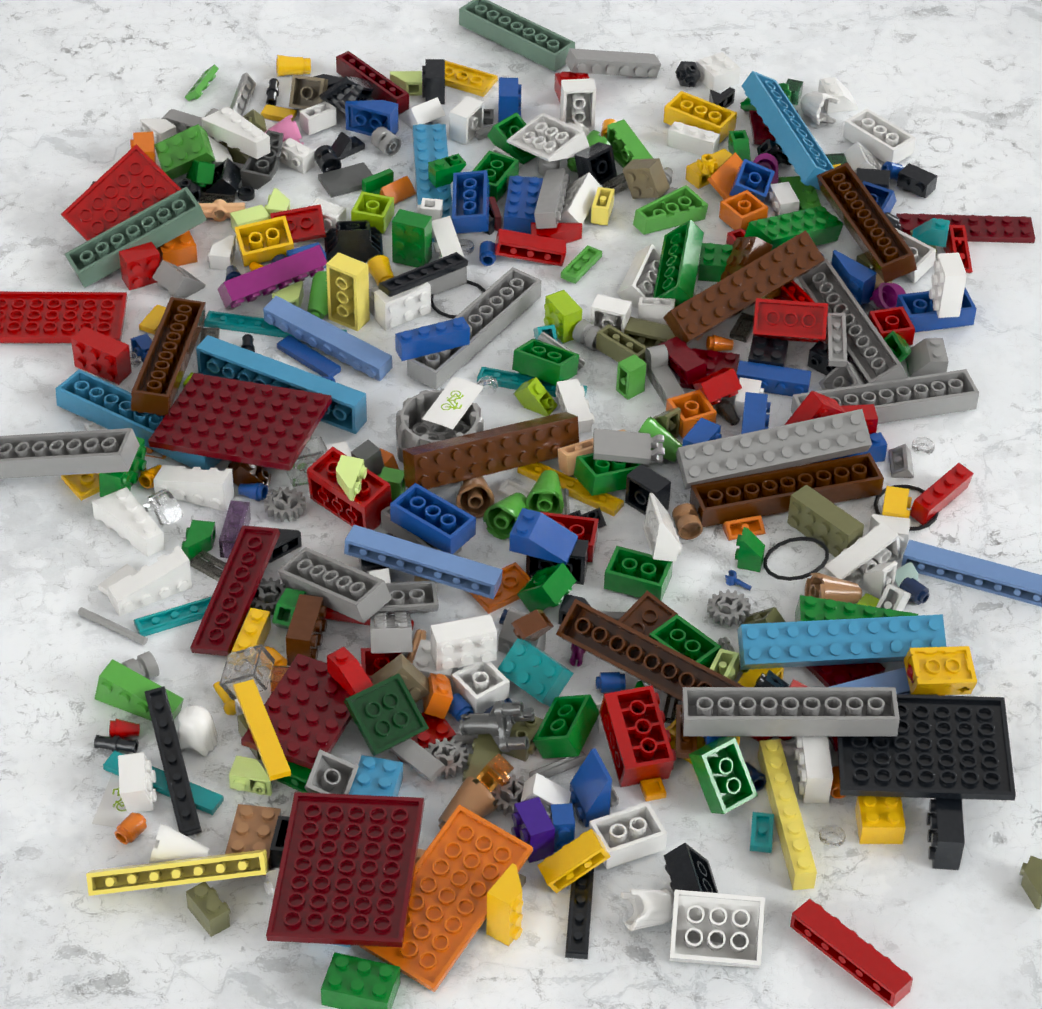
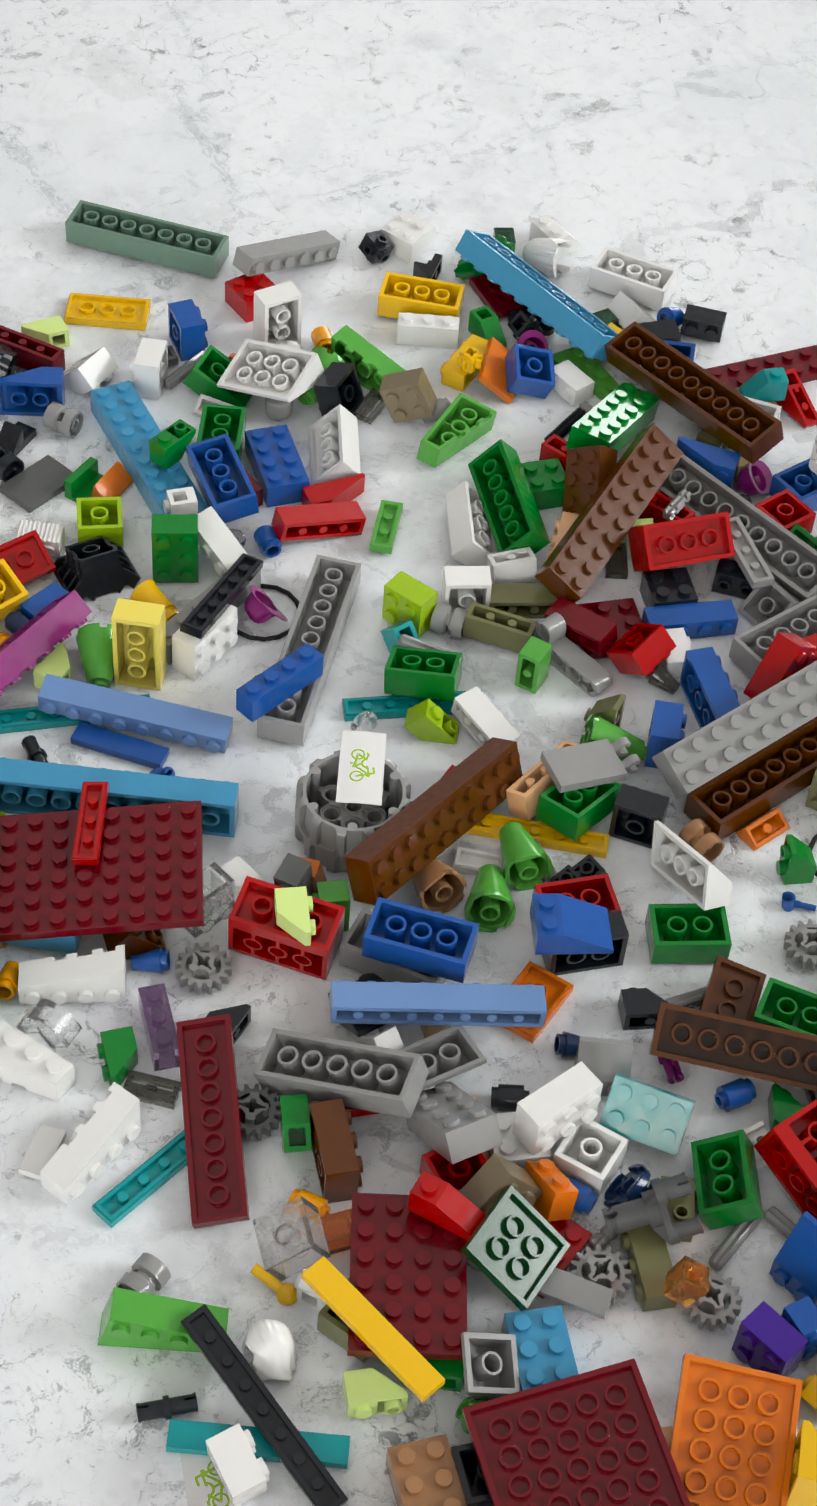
camera: 25 degrees left, 5 degrees up
light grey bar [78,607,148,645] -> none
red cone [109,719,140,738] -> none
yellow brick [232,608,271,671] -> none
black brick [422,59,445,104] -> none
medium nougat cone [438,776,498,829] -> none
reddish brown slope [511,609,554,641] -> none
green brick [517,563,576,612] -> none
white brick [521,773,571,818] -> none
light grey brick [534,168,570,229] -> none
light yellow brick [591,187,615,226] -> none
orange brick [666,389,717,438] -> none
orange cone [706,335,734,351] -> none
orange brick [719,190,768,231] -> none
none -> red tile [71,782,109,865]
none -> magenta piece [244,585,288,624]
none -> light grey axle [662,489,691,521]

